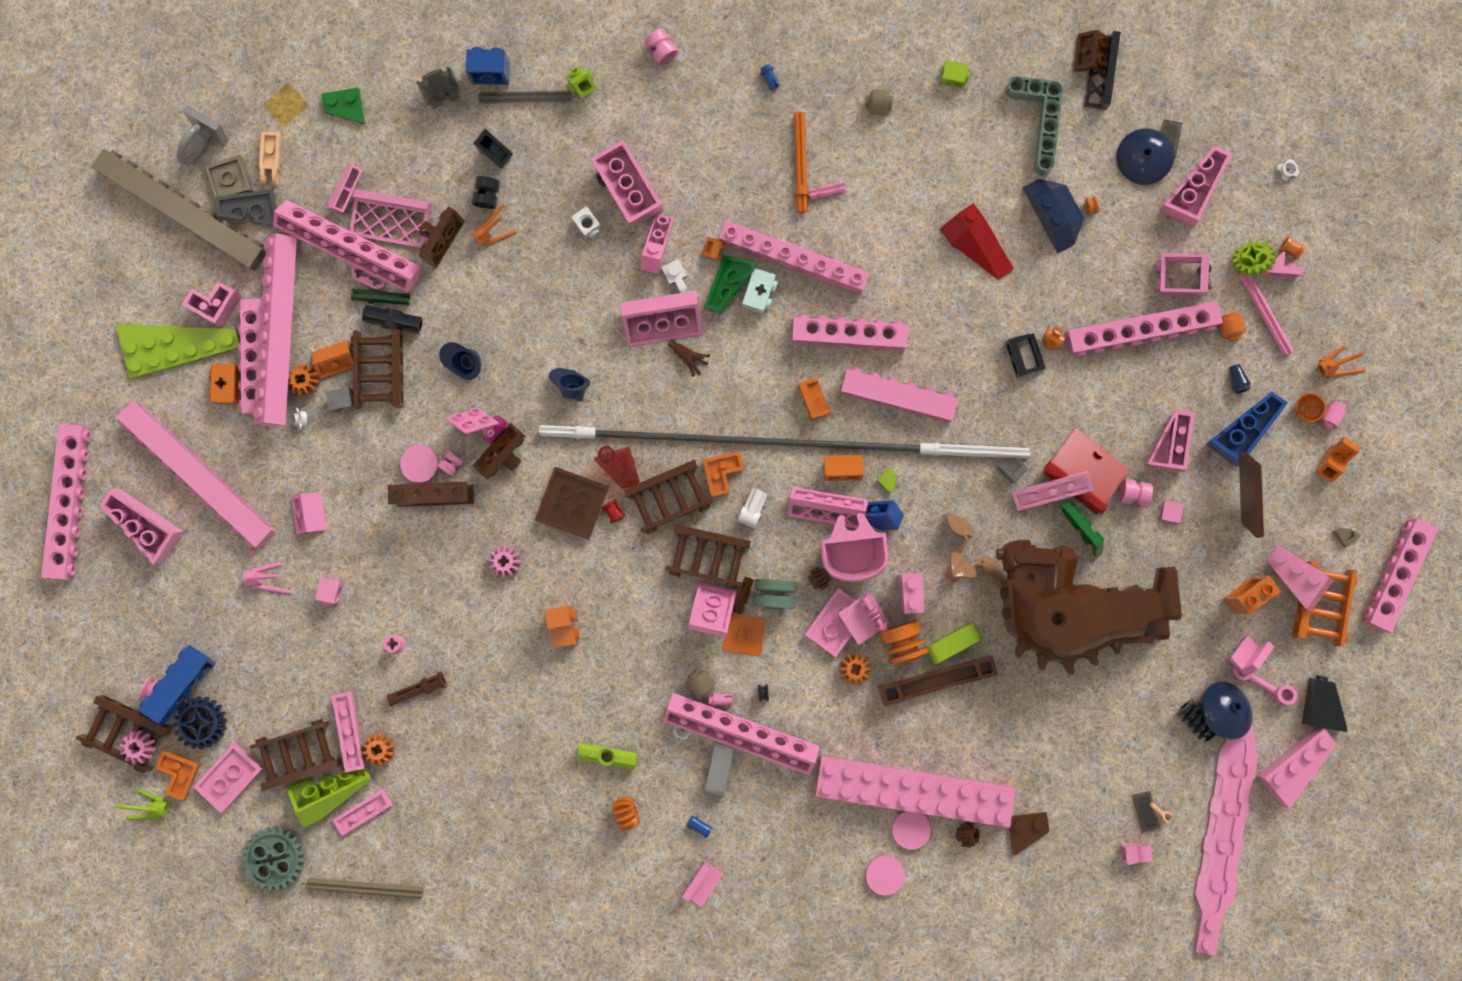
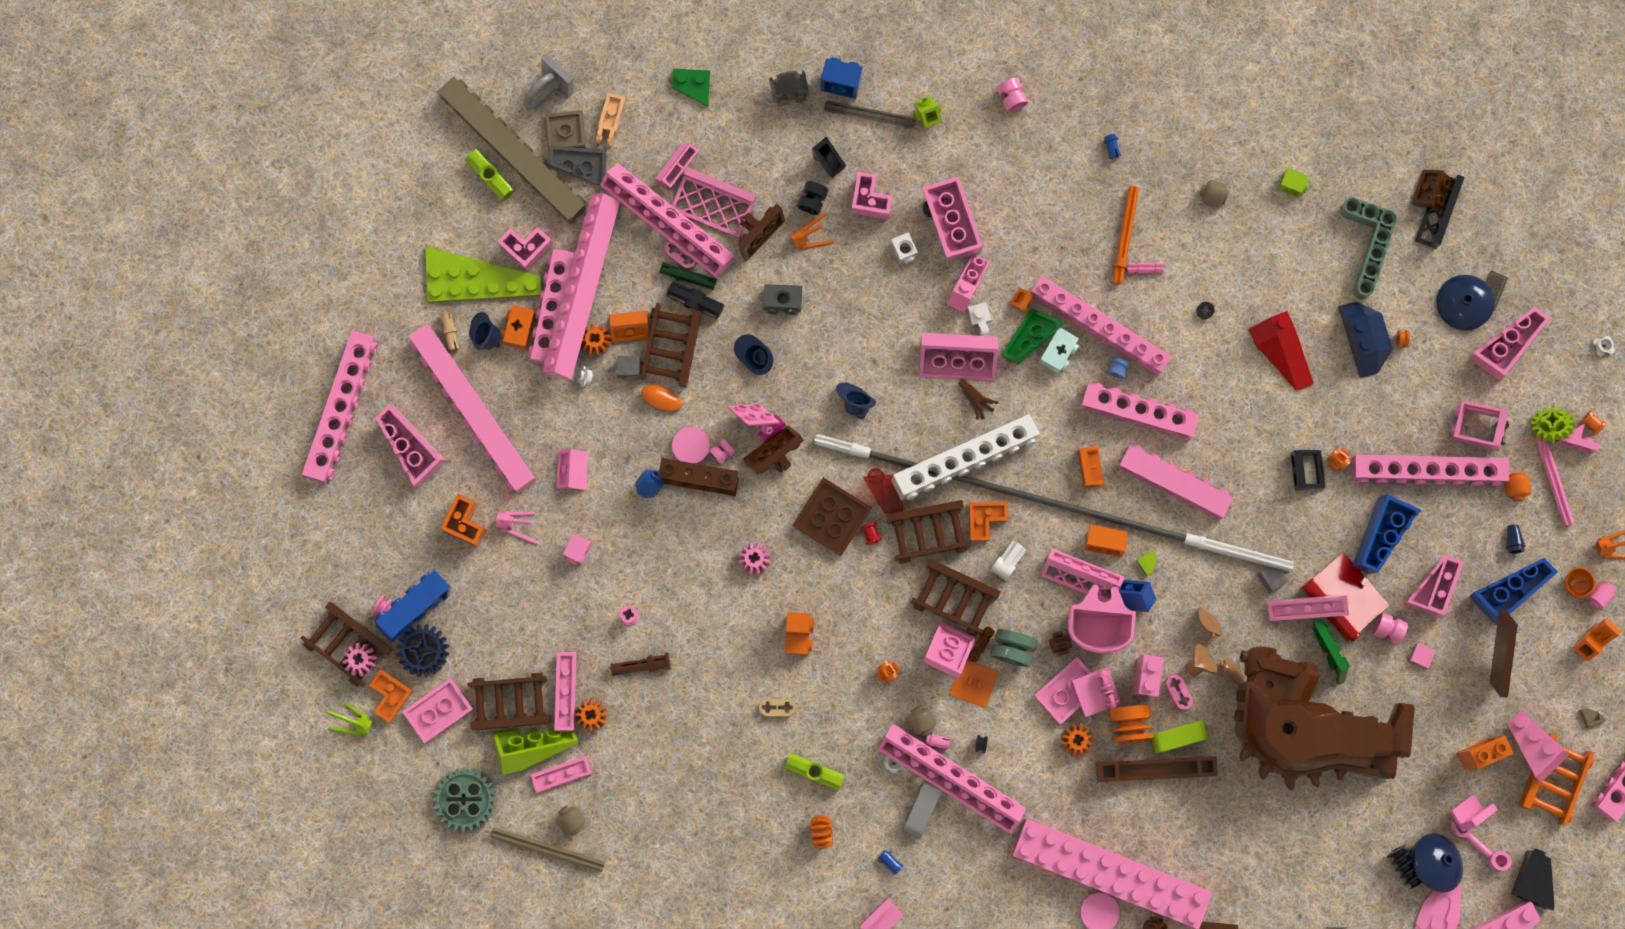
camera: 10 degrees right, 5 degrees down
clear yellow piece [263,83,308,127] -> none
none -> tan pin [440,311,459,351]
none -> orange brick [440,494,487,548]
none -> lime piece [465,149,514,202]
none -> dark blue piece [469,312,500,350]
none -> dark tan head [556,805,586,836]
none -> blue head [635,470,664,498]
none -> orange arm [641,385,683,411]
none -> tan beam [759,699,796,717]
none -> dark grey brick [763,284,802,315]
none -> bright pink brick [851,172,892,220]
none -> orange gear [876,660,900,684]
none -> white brick [891,414,1040,500]
none -> medium blue wheel [1107,358,1130,379]
none -> bright pink beam [1165,675,1193,710]
none -> black bush [1197,301,1215,320]
none -> blue wedge [1352,494,1421,574]

